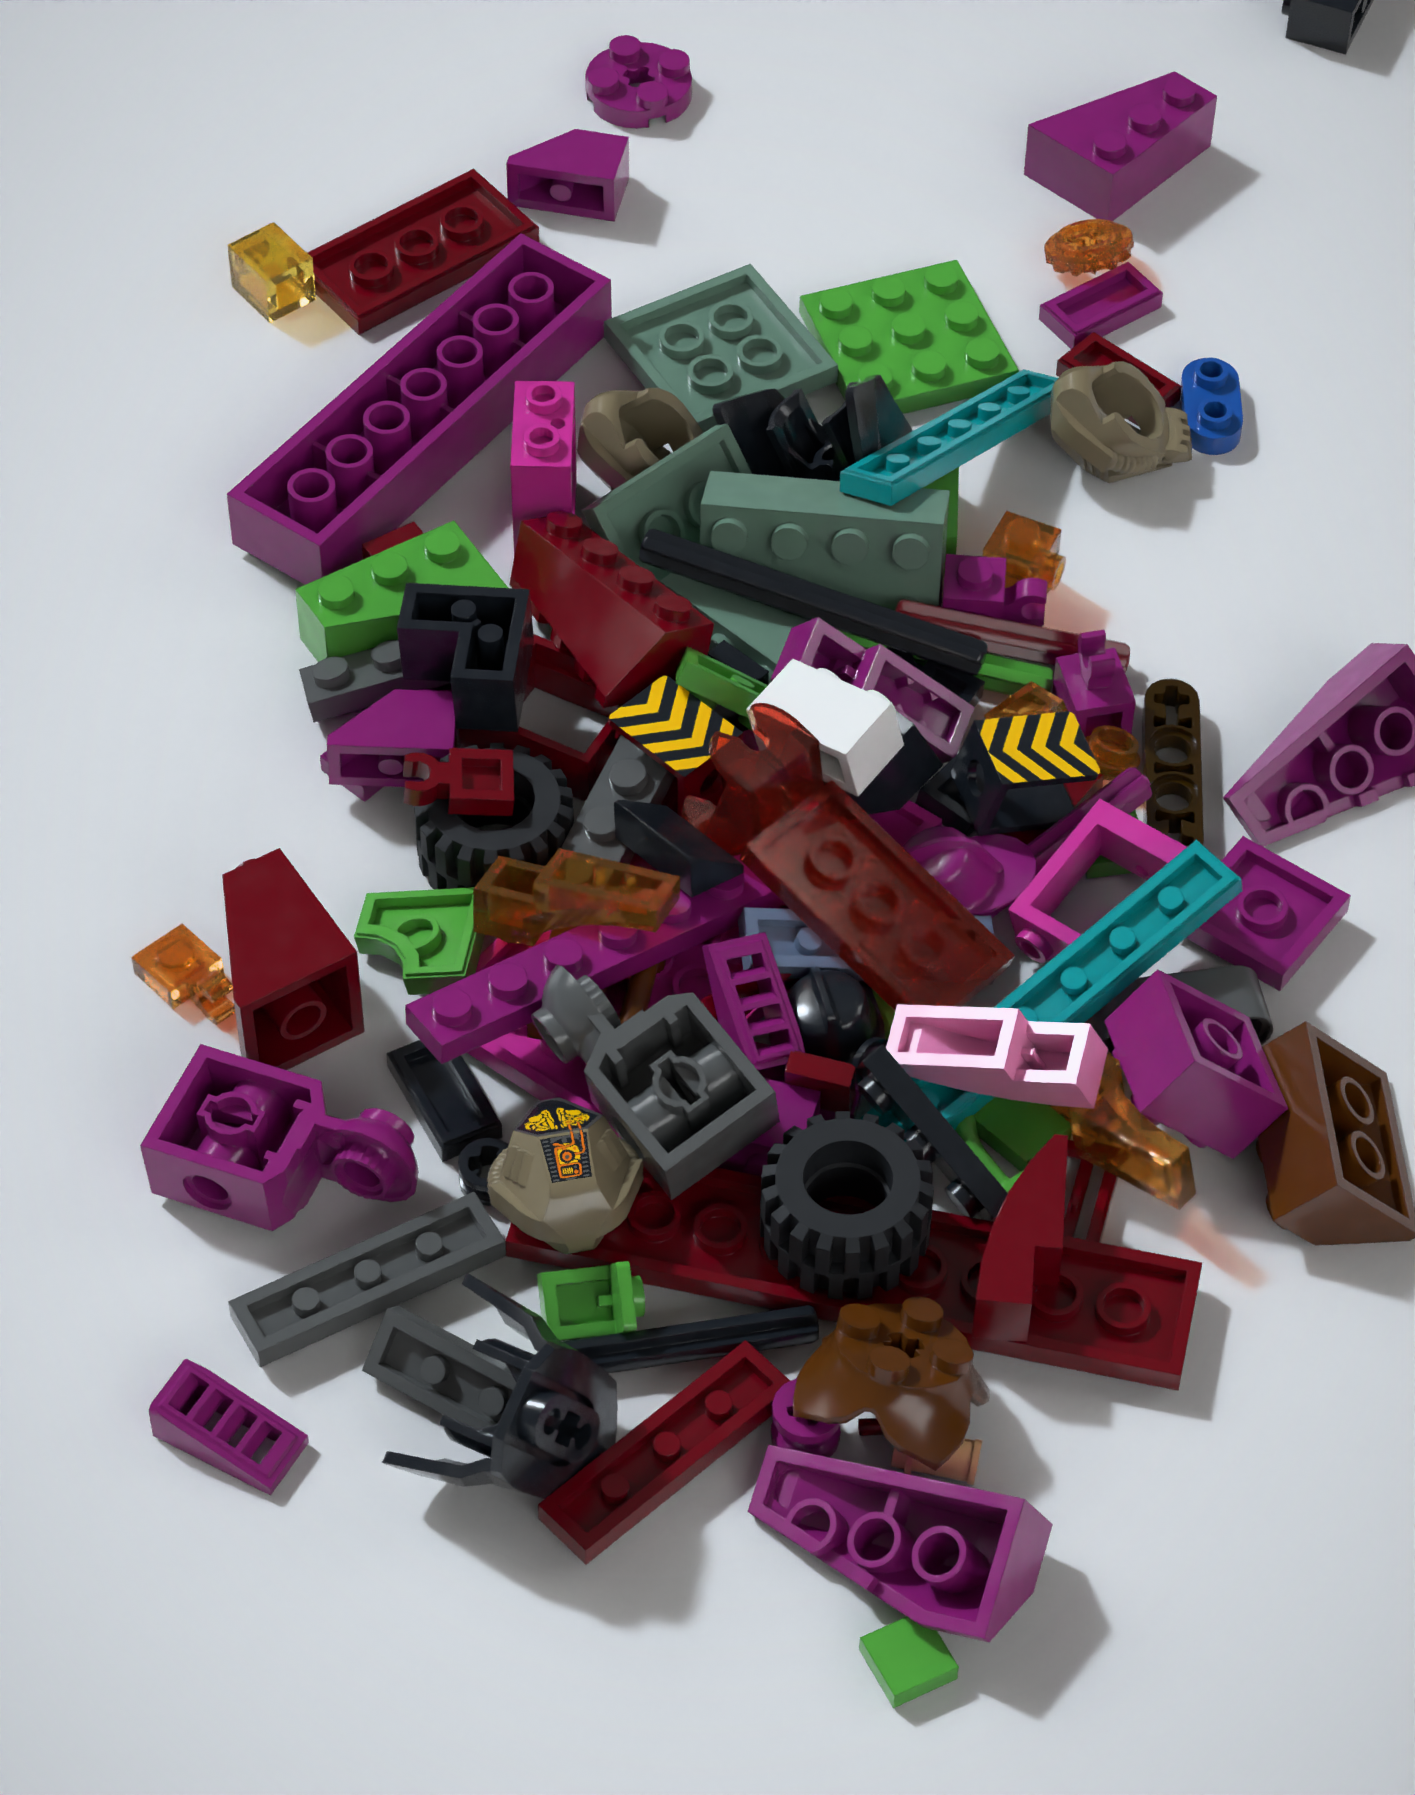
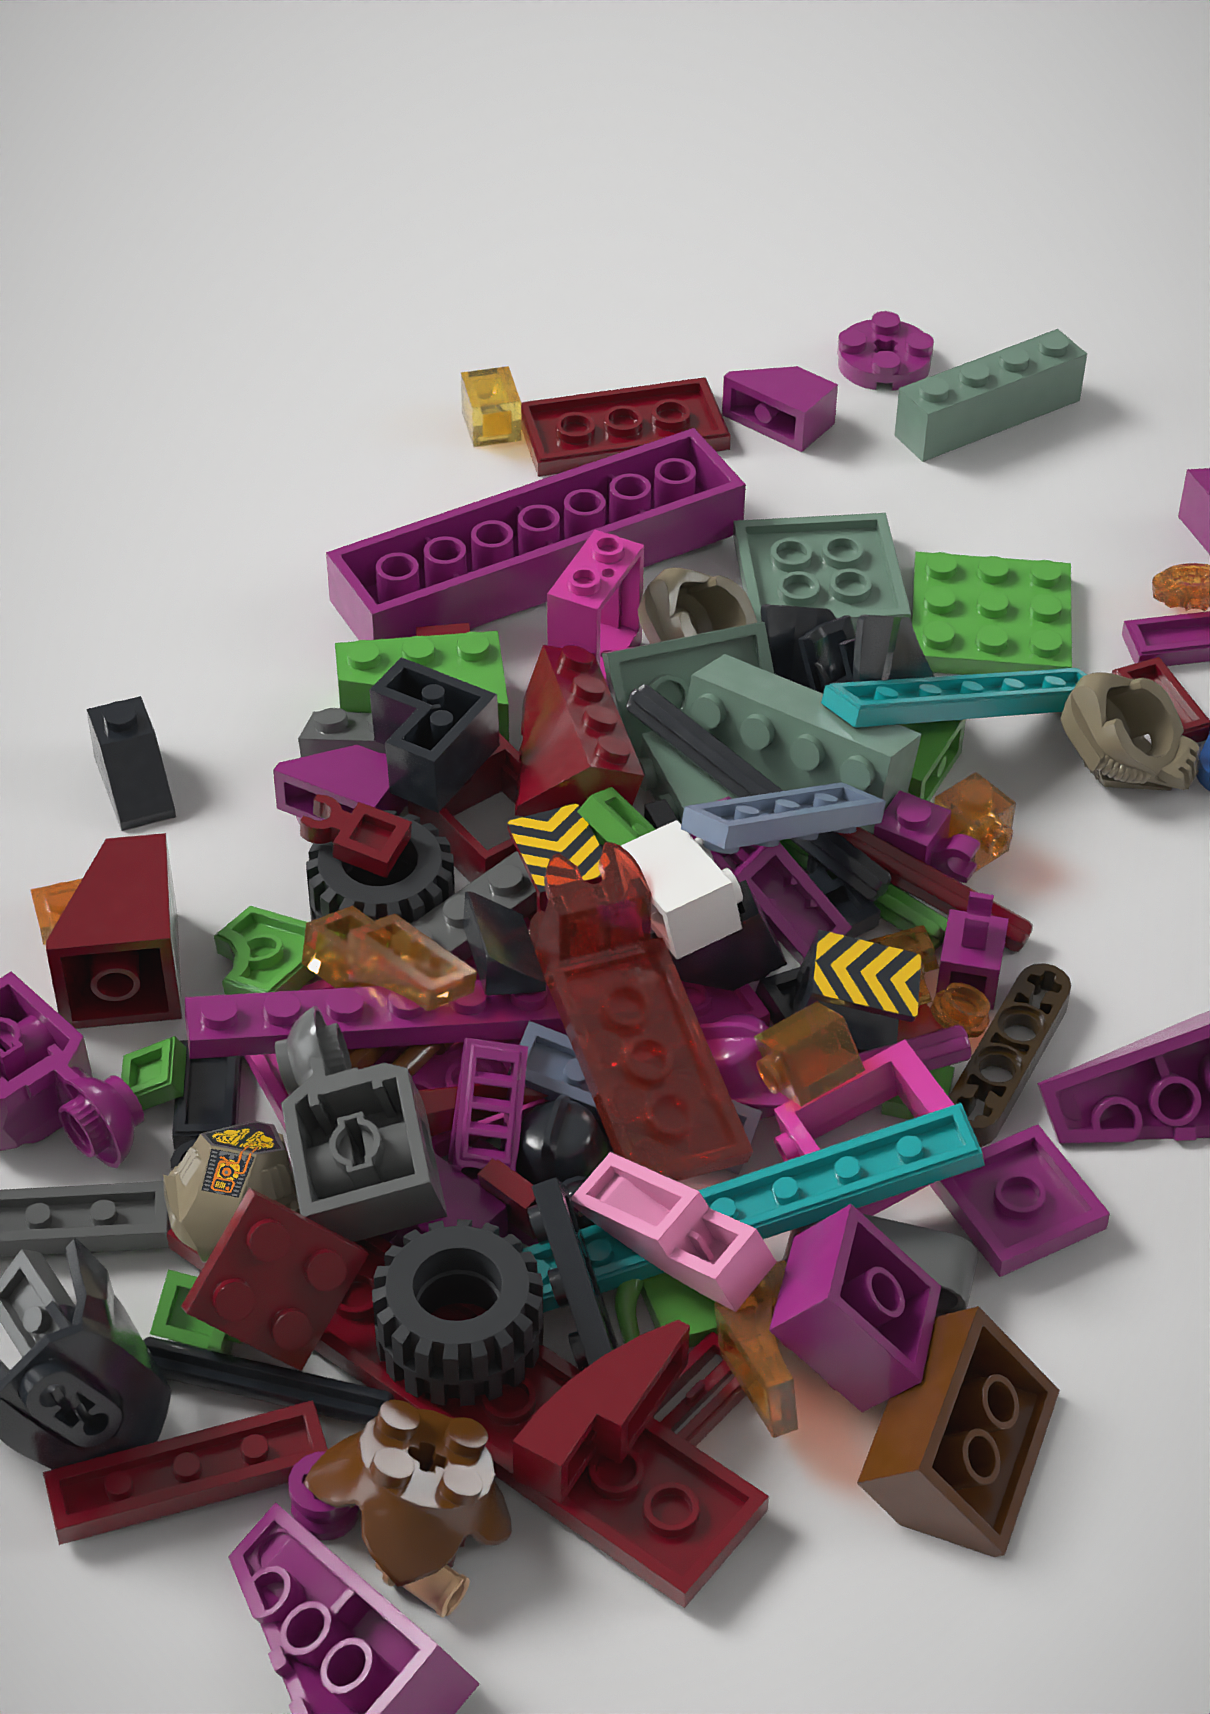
camera: 25 degrees right, 5 degrees down
none -> black slope [86,696,176,831]
none -> bright green tile [121,1036,187,1110]
none -> dark red plate [181,1188,369,1371]
none -> sand blue plate [681,782,886,854]
none -> clear orange brick [754,1001,865,1107]
none -> sand green brick [894,329,1087,462]

